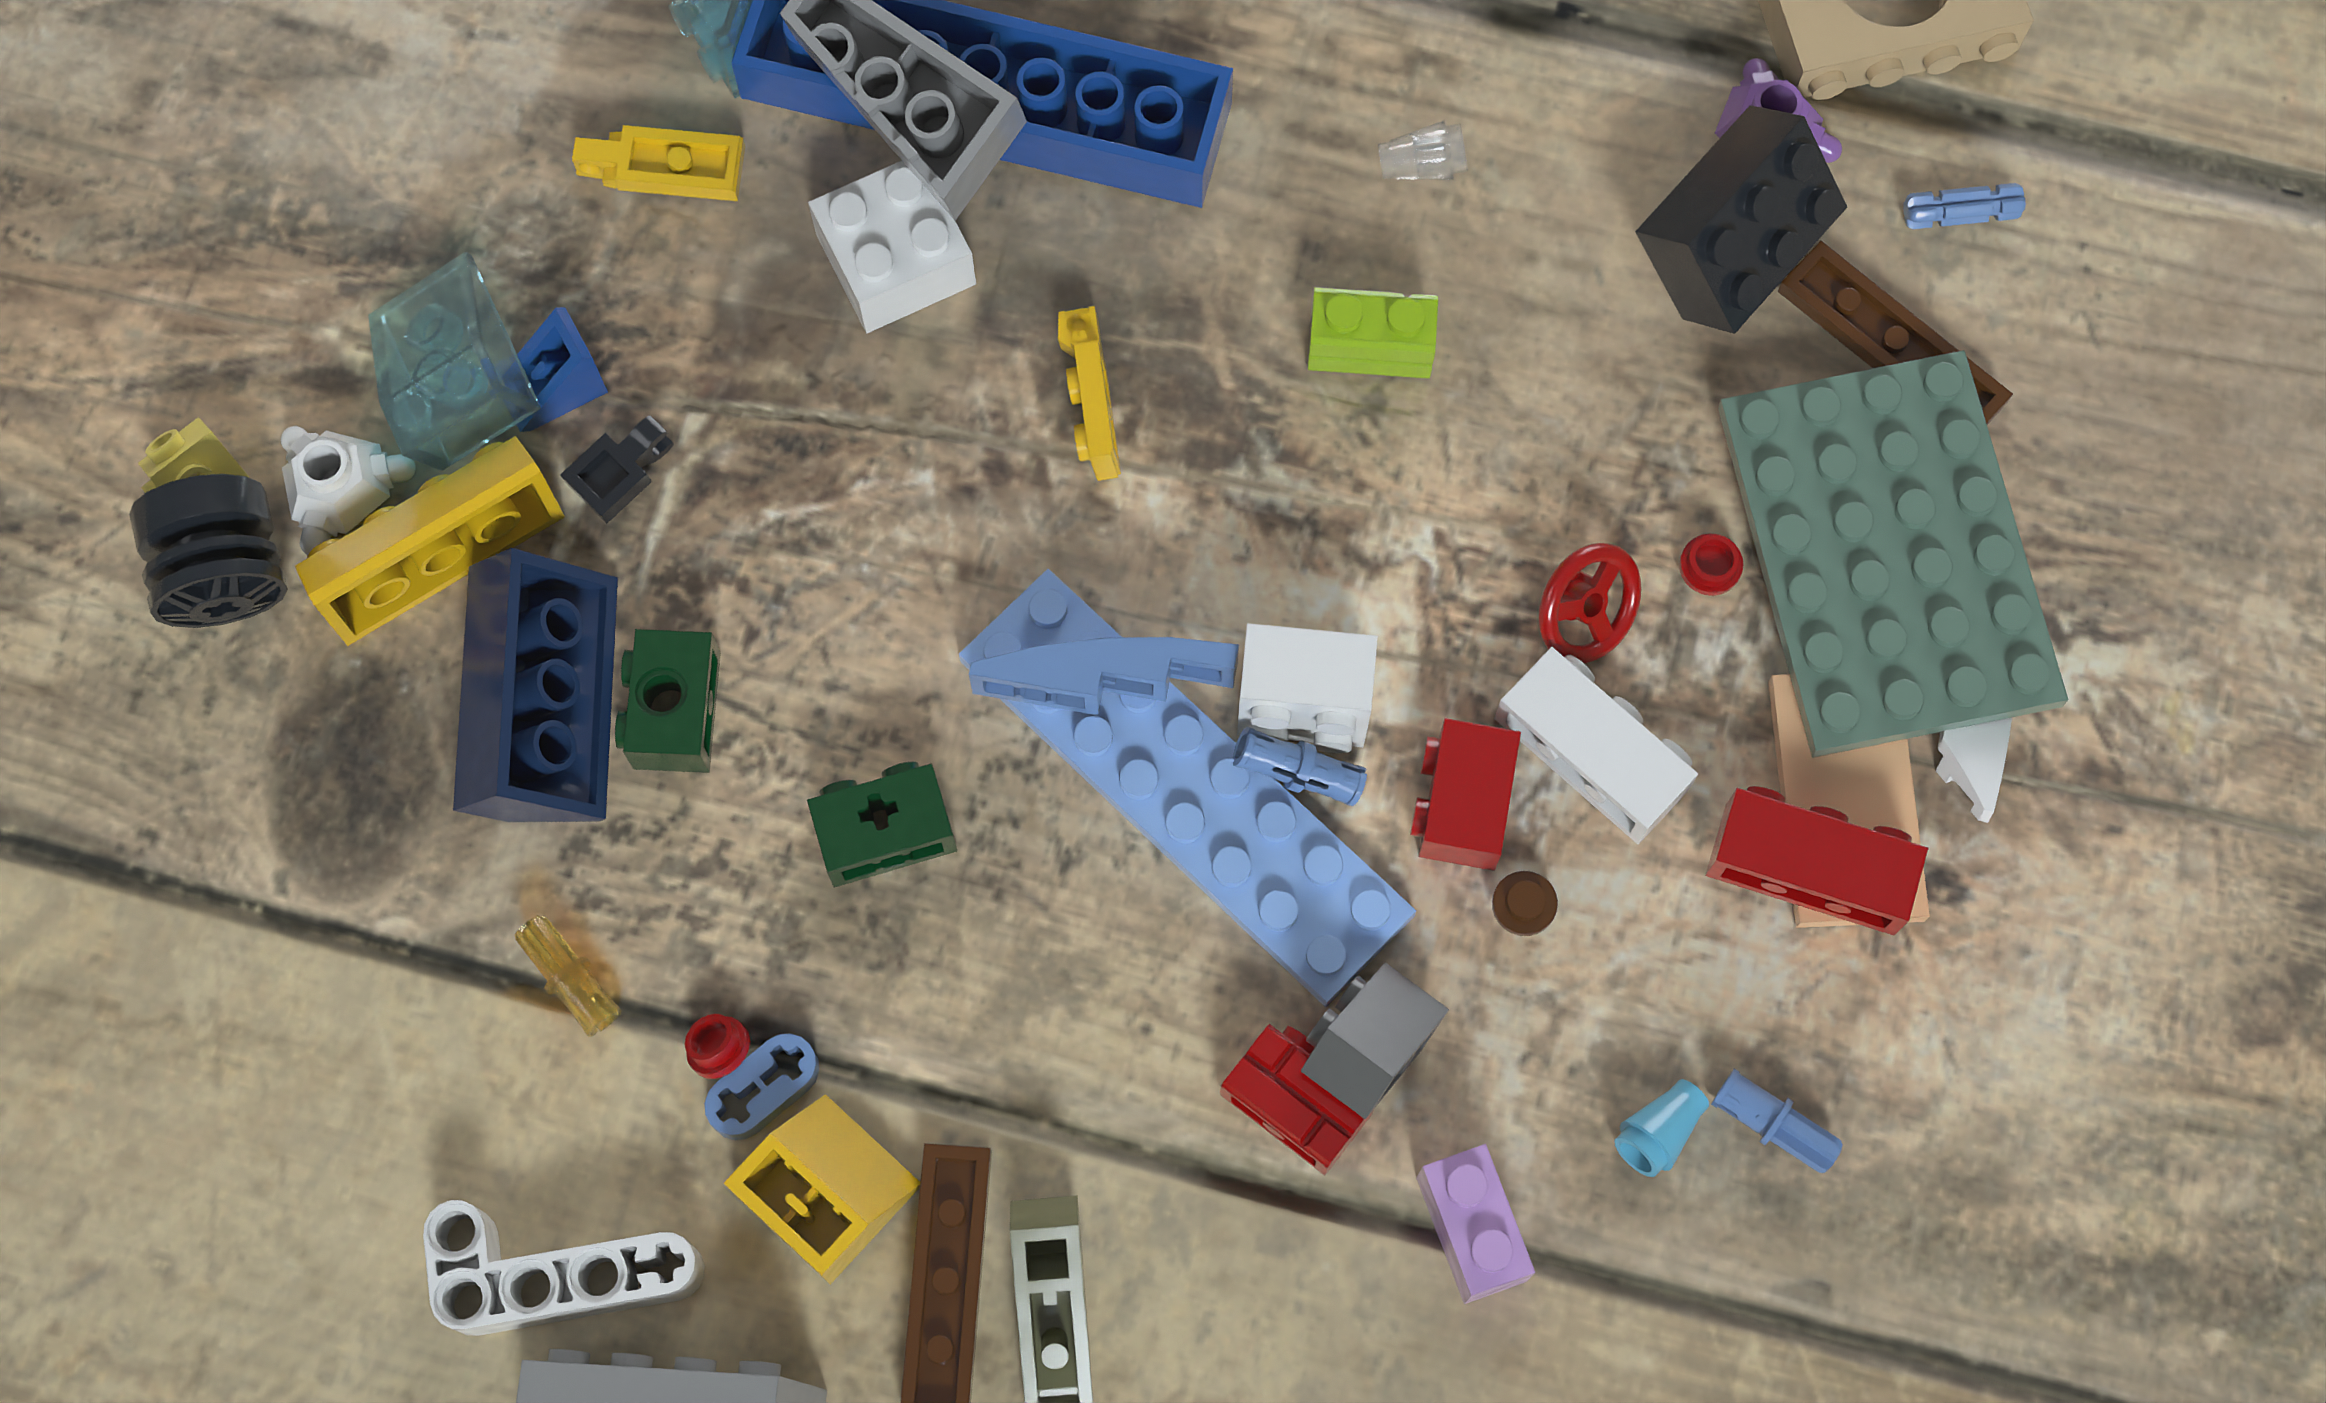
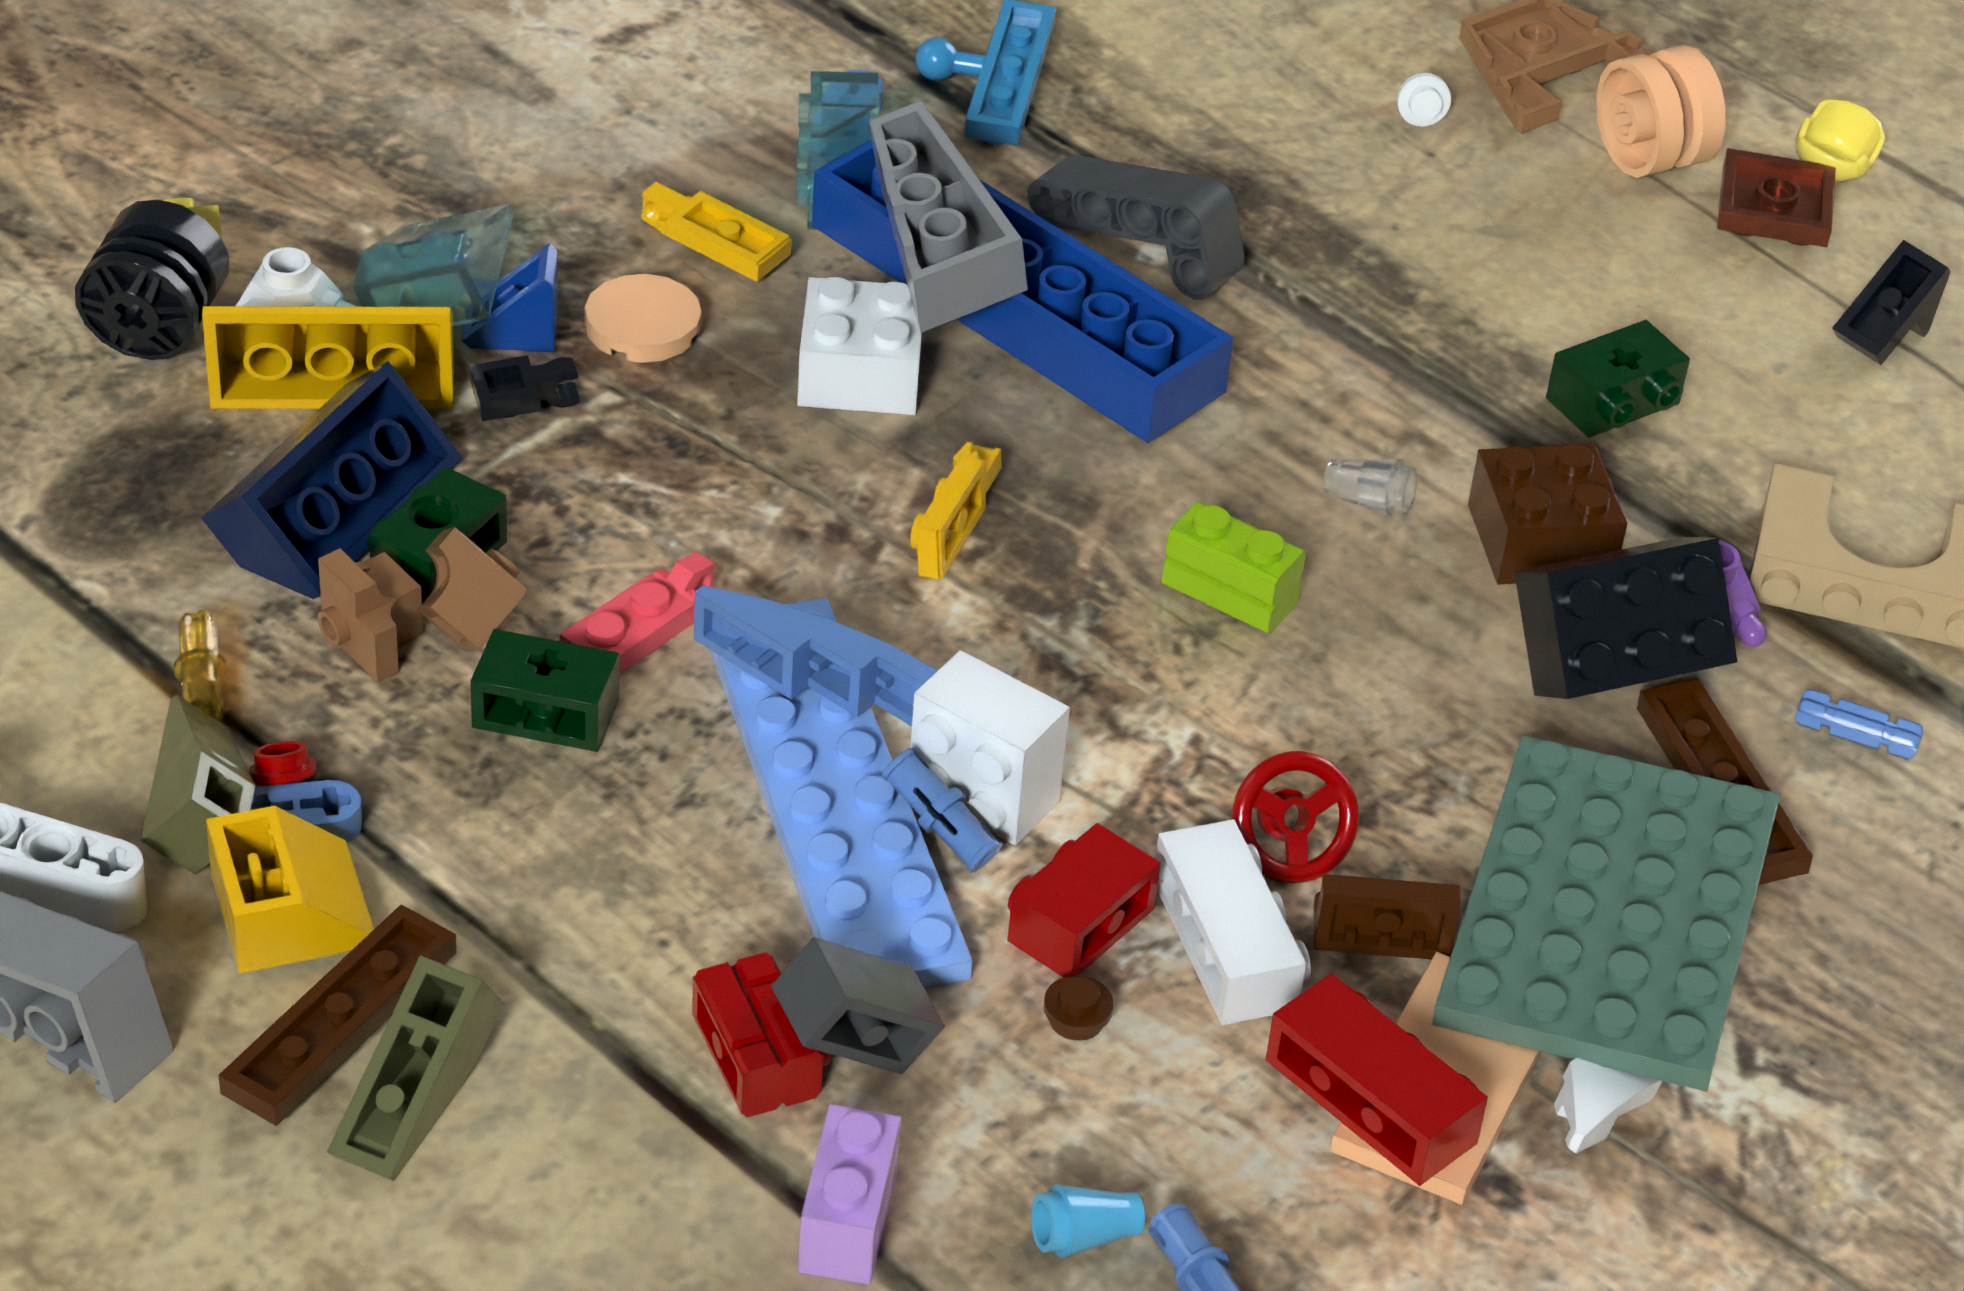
camera: 25 degrees right, 30 degrees down
red plate [1679,533,1744,596] -> none
none -> olive slope [141,694,255,875]
none -> medium nougat brick [318,548,423,683]
none -> medium nougat brick [417,527,528,652]
none -> coral hinge [560,552,715,674]
none -> light nougat tile [584,274,702,363]
none -> reddish brown bracket [1313,874,1461,960]
none -> reddish brown brick [1468,443,1628,585]

